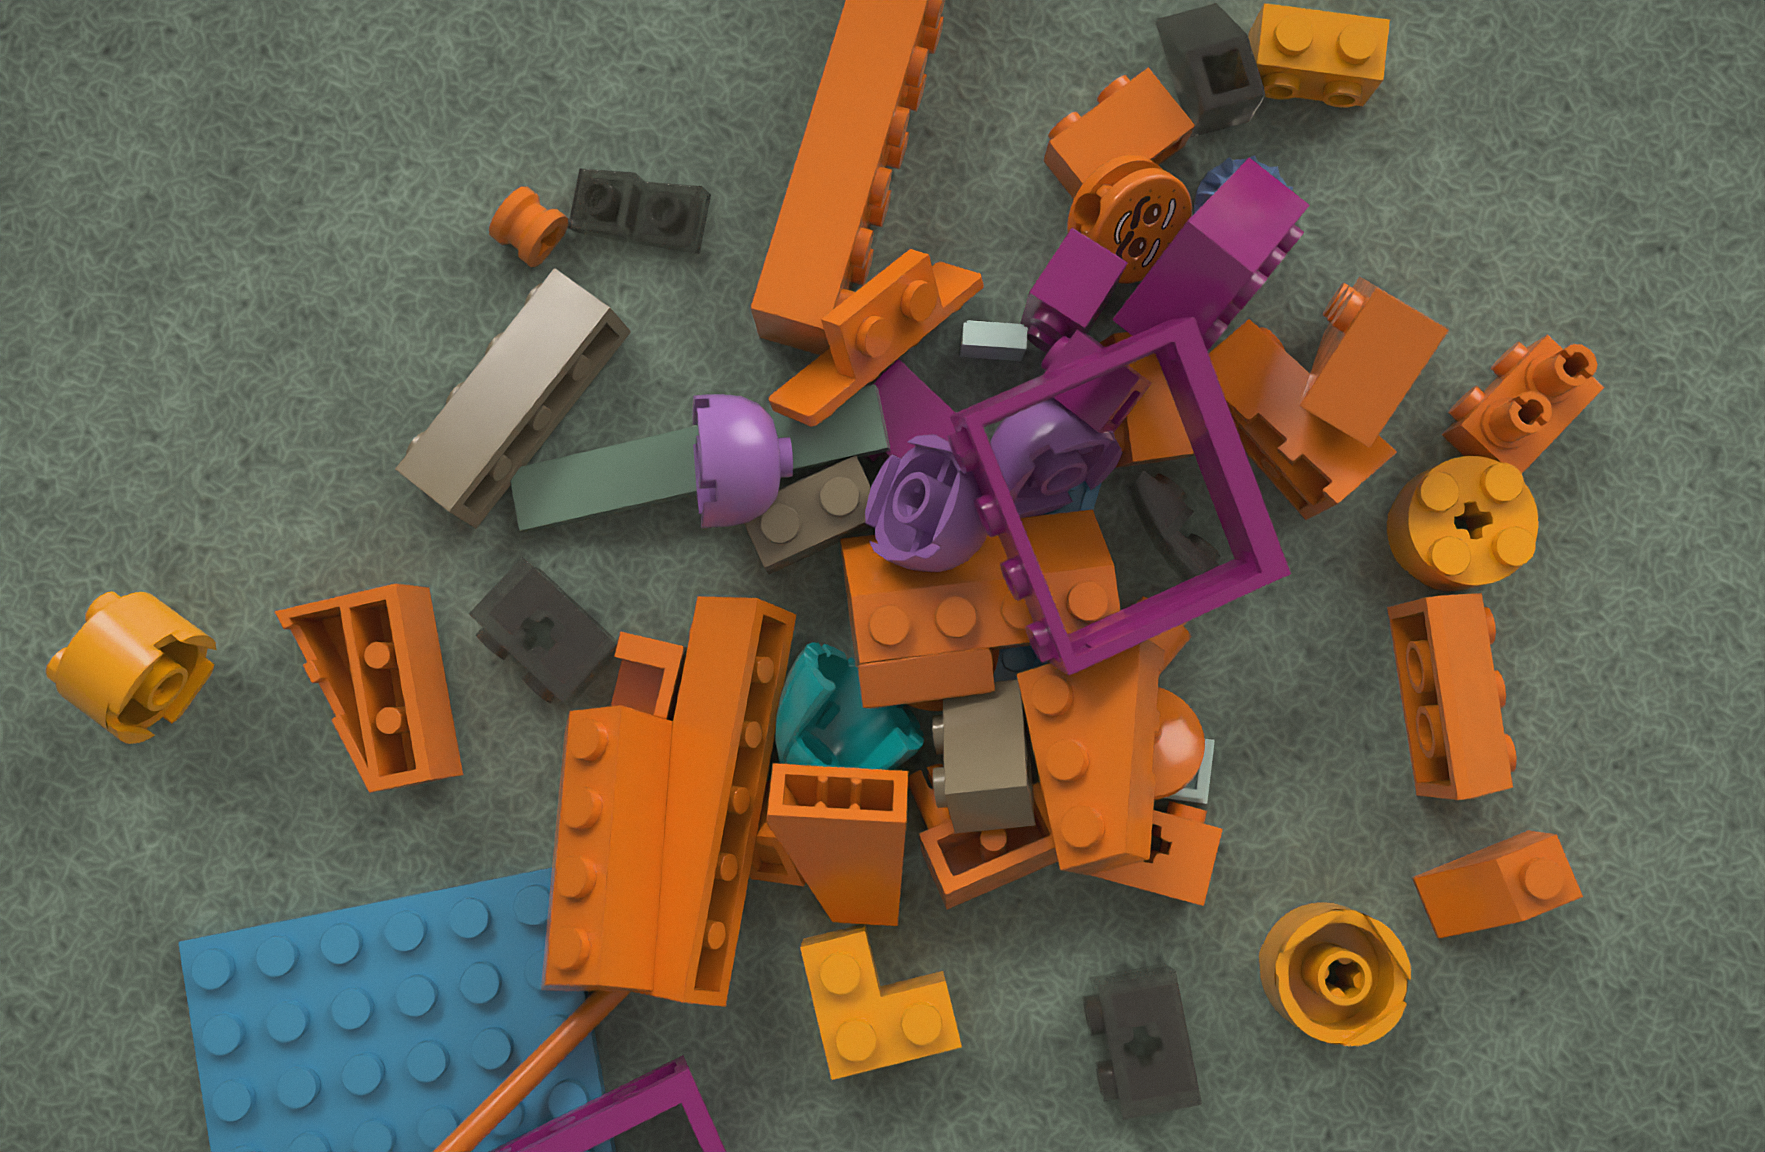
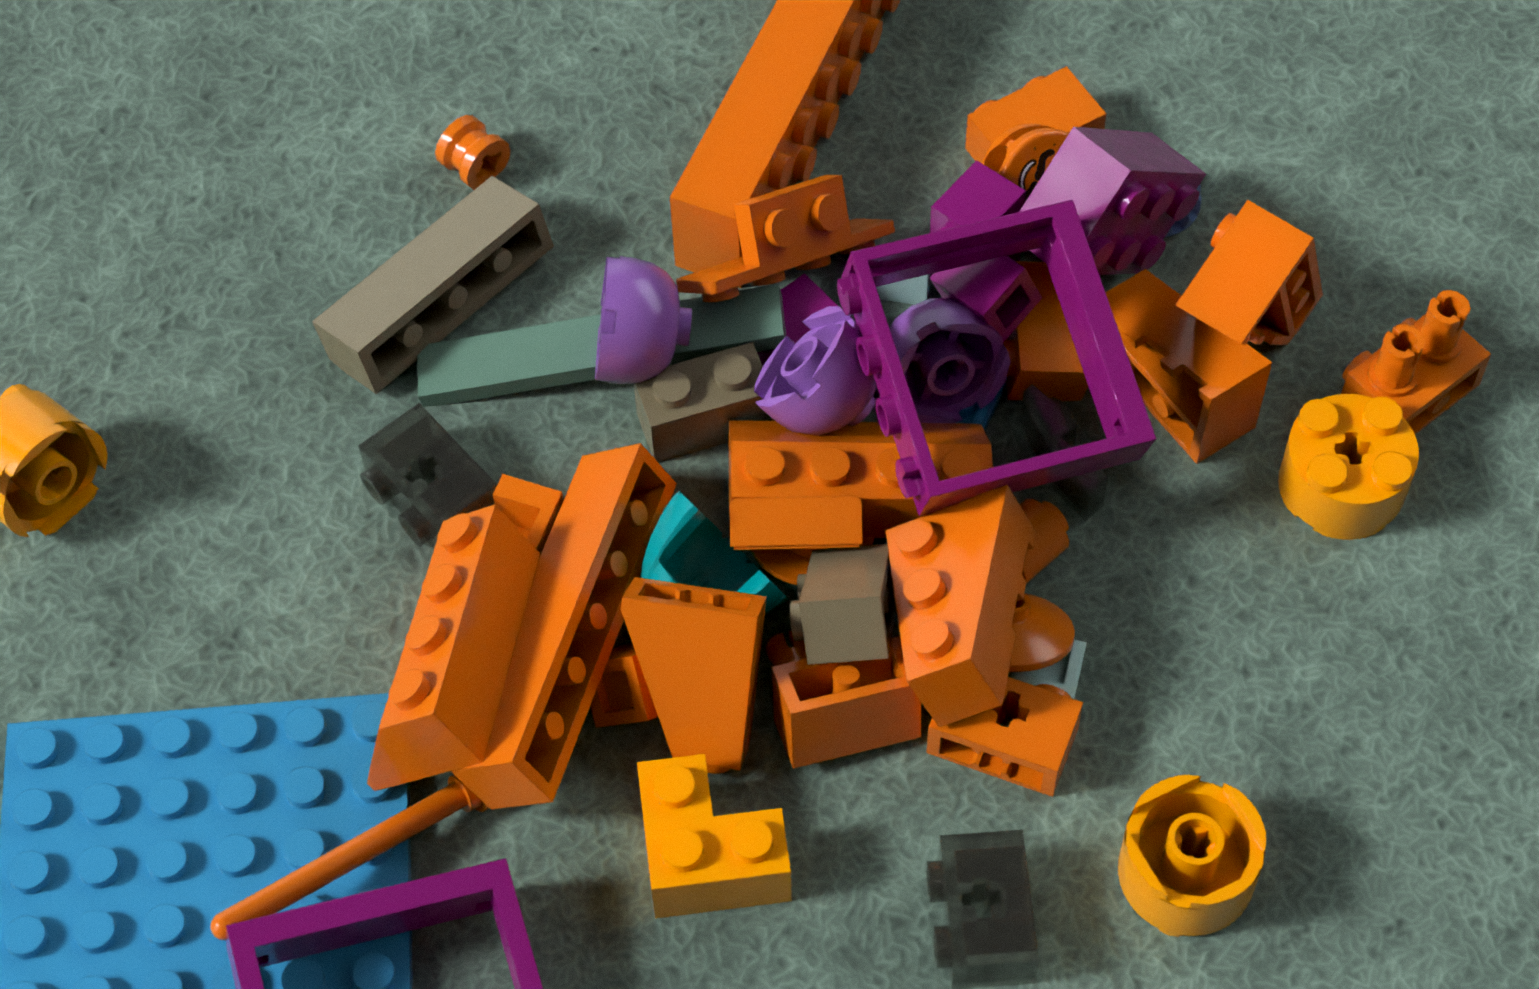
camera: 10 degrees right, 25 degrees down
orange wedge [274,584,463,793] -> none
clear smoke slope [568,168,711,254] -> none
clear smoke slope [1156,3,1266,138] -> none
light orange brick [1242,3,1390,108] -> none
orange slope [1387,593,1517,800] -> none
orange slope [1412,830,1583,938] -> none

